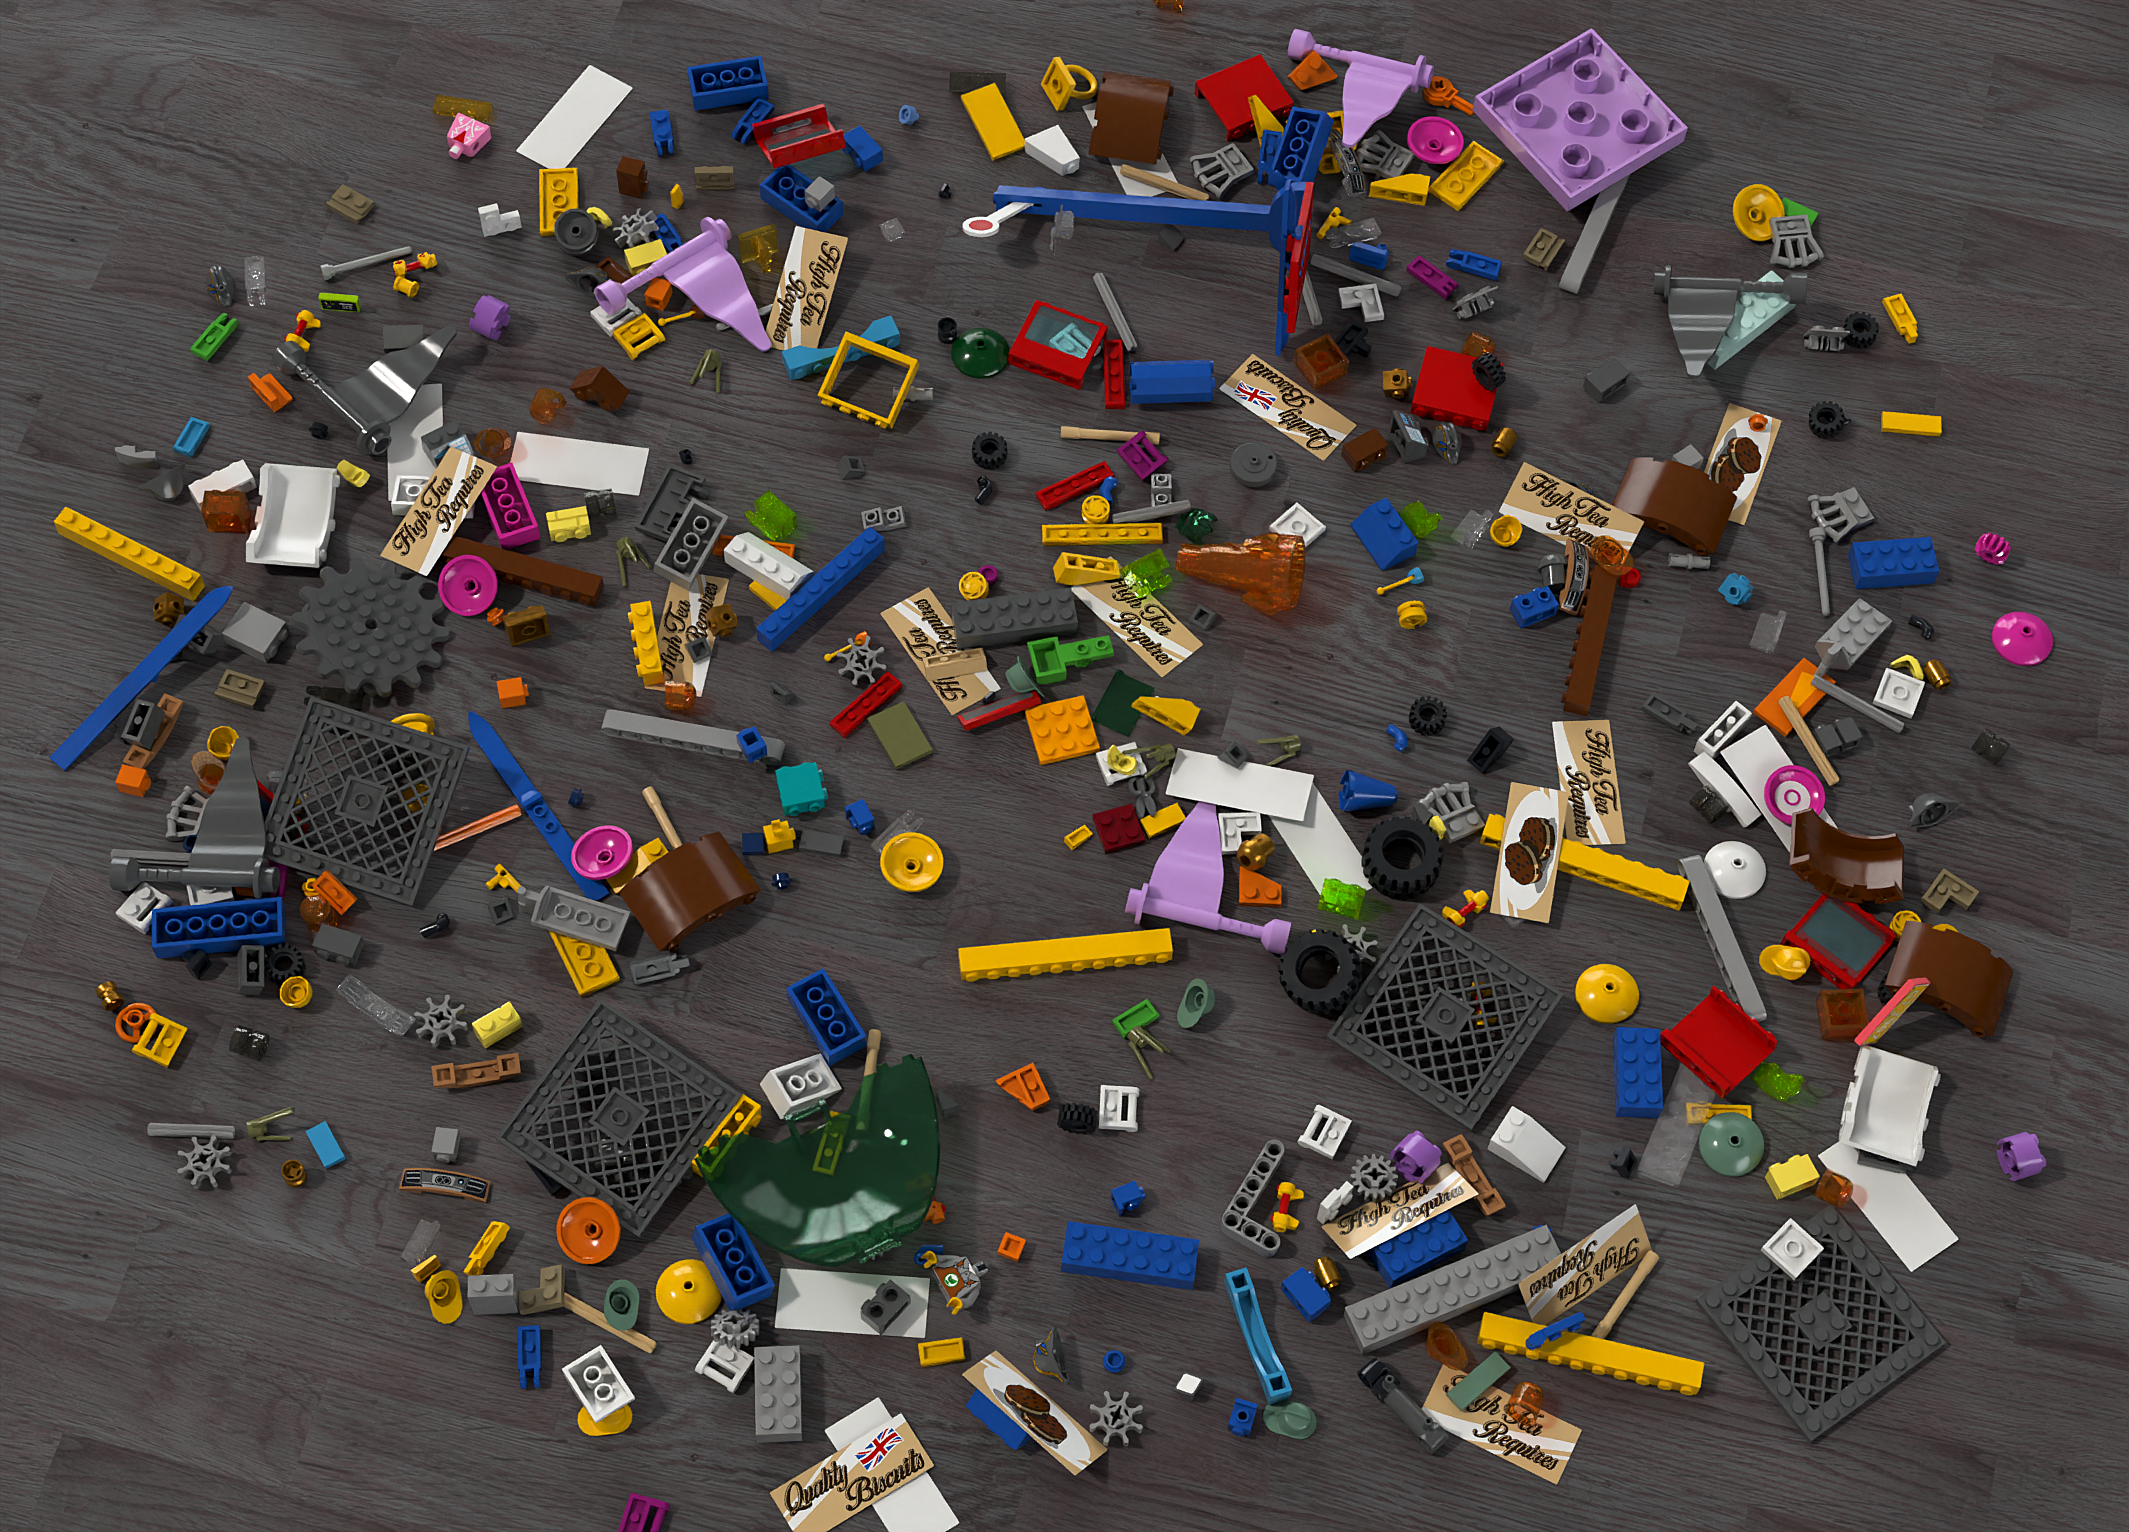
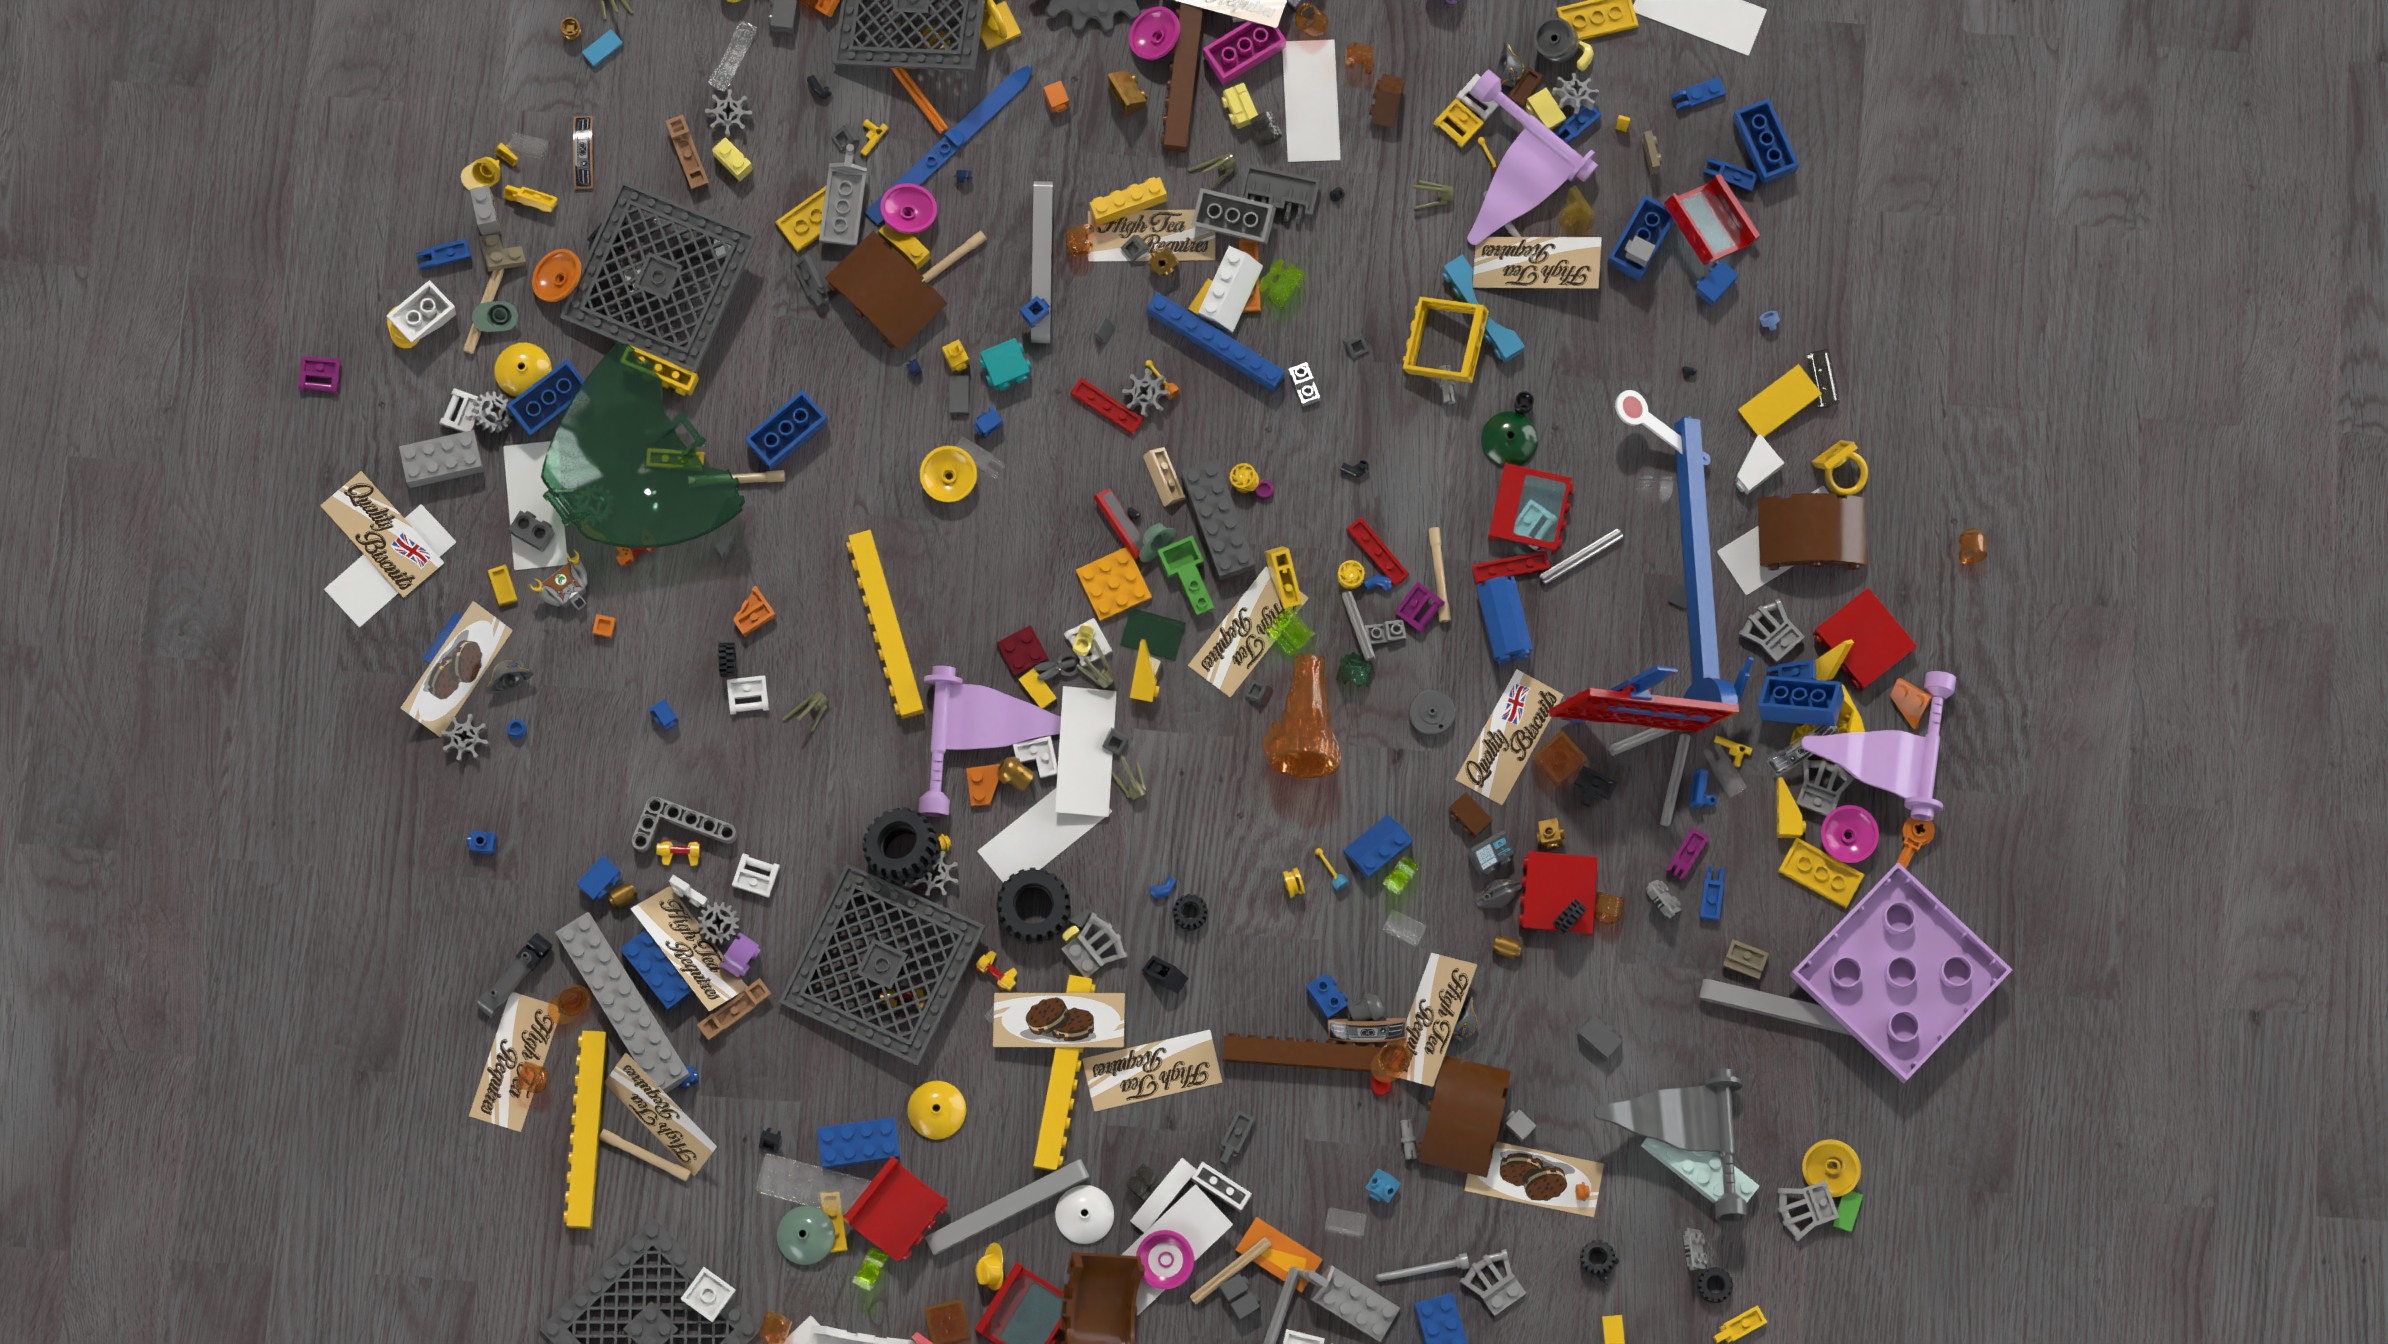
camera: 80 degrees right, 15 degrees up
light grey brick [431,1127,461,1163] -> none
orange plate [487,608,505,626] -> none
reddish brown brick [616,156,649,199] -> none
orange brick [644,277,673,311] -> none
dark blue tile [742,833,764,855] -> none
white slope [760,1053,842,1120] -> none
olive tile [867,701,933,770] -> none
clear tile [879,218,905,242] -> none
sticker [880,587,1001,715] -> none
blue arm [913,1245,943,1265] -> none
black tyre [972,432,1008,470] -> none
yellow tile [1042,523,1163,546] -> none
blue brick [1061,1221,1199,1290] -> none
yellow piece [1064,825,1093,850] -> none
bright green tile [1112,999,1159,1039] -> none
tan axle [1120,164,1209,201] -> none
slope [1173,1371,1204,1402] -> none
sand green piece [1177,978,1215,1028] -> none
dark azure arch [1224,1267,1292,1405] -> none
sand green piece [1263,1400,1317,1439] -> none
white tile [1269,503,1326,554] -> none
clear neon green brick [1317,878,1366,920] -> none
white plate [1338,284,1384,322] -> none
blue cone [1338,770,1398,811] -> none
sand green tile [1446,1351,1511,1412] -> none
white slope [1488,1106,1566,1183] -> none
yellow hair [1489,515,1522,547] -> none
blue hinge [1525,1312,1586,1350] -> none
light yellow brick [1765,1154,1820,1200] -> none

